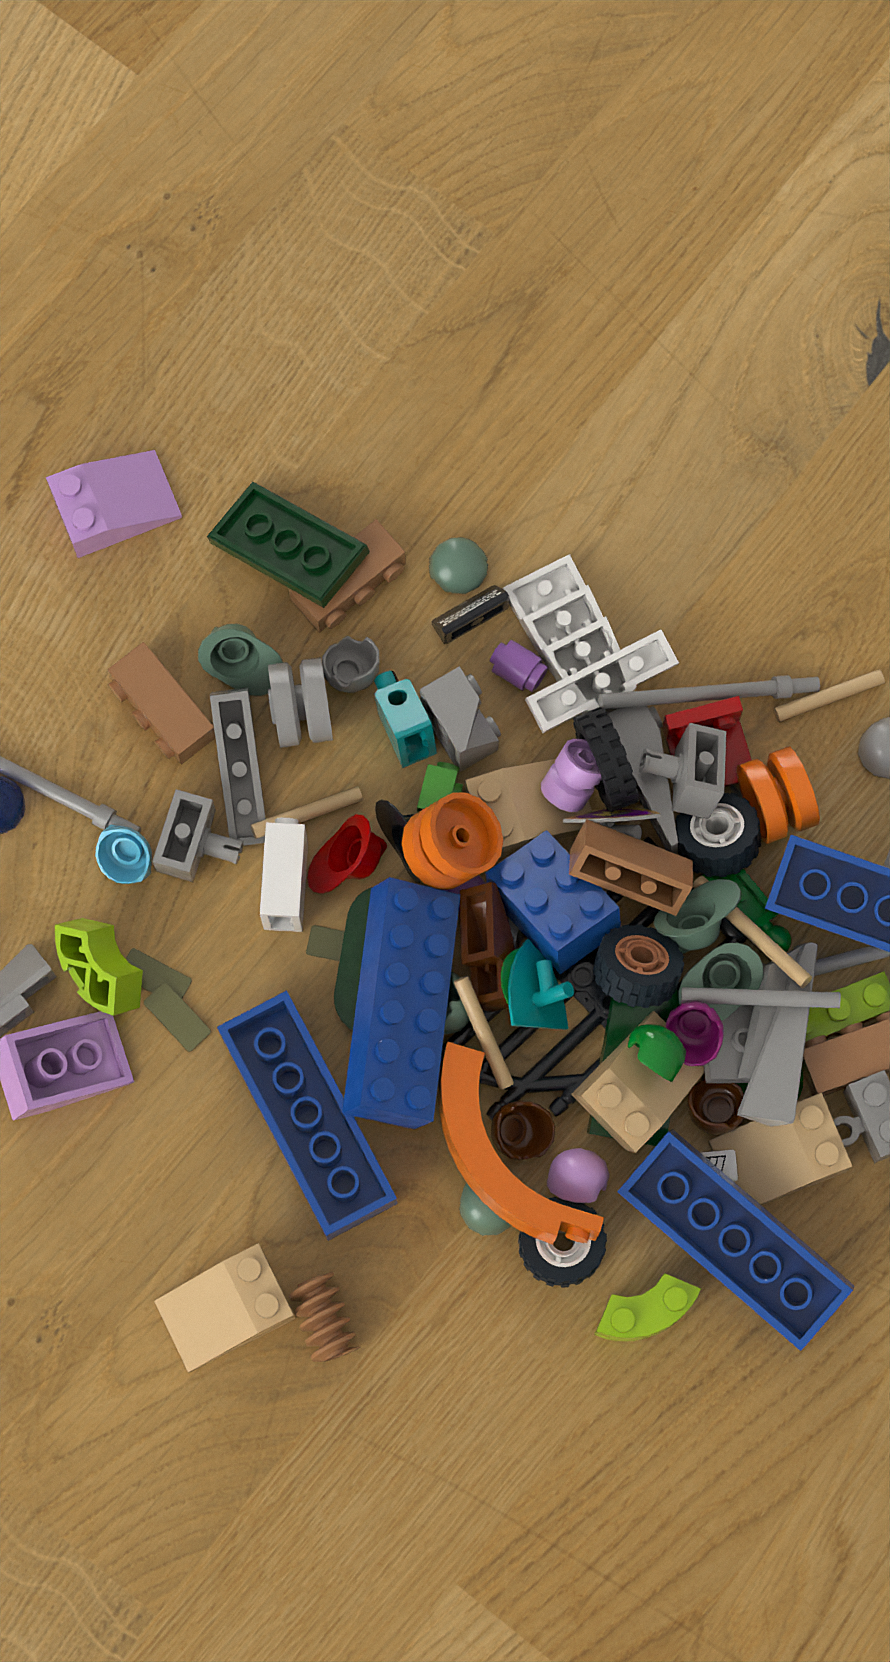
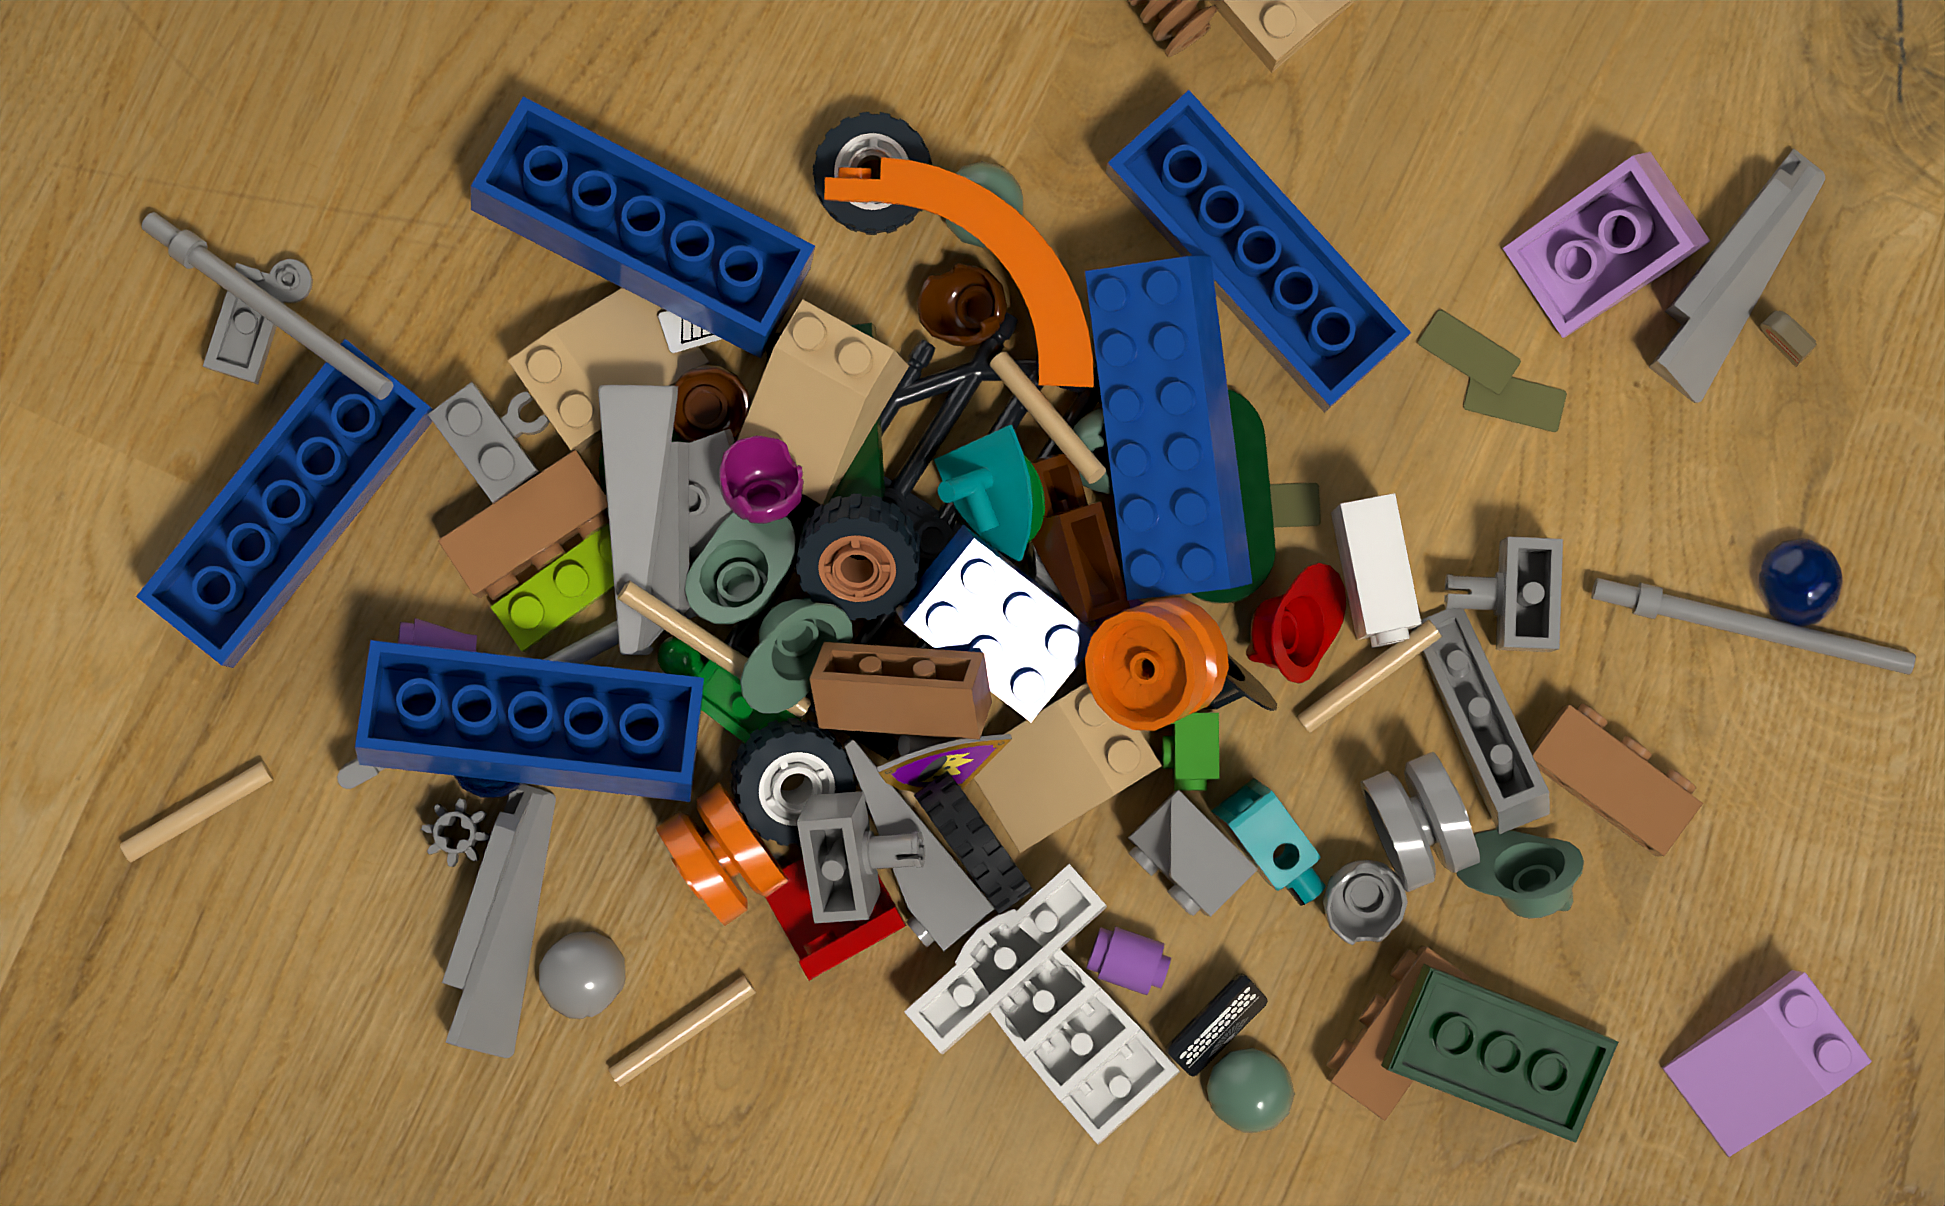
camera: 165 degrees right, 10 degrees up
lime brick [55,918,143,1016] -> none
medium azure hat [95,824,152,884] -> none
lavender wheel [541,739,602,812] -> none
lavender hair [547,1148,609,1203] -> none
lime brick [594,1273,701,1341] -> none
light grey bar [598,675,820,709] -> none
green hair [628,1024,686,1082] -> none
light grey bar [681,987,841,1008] -> none

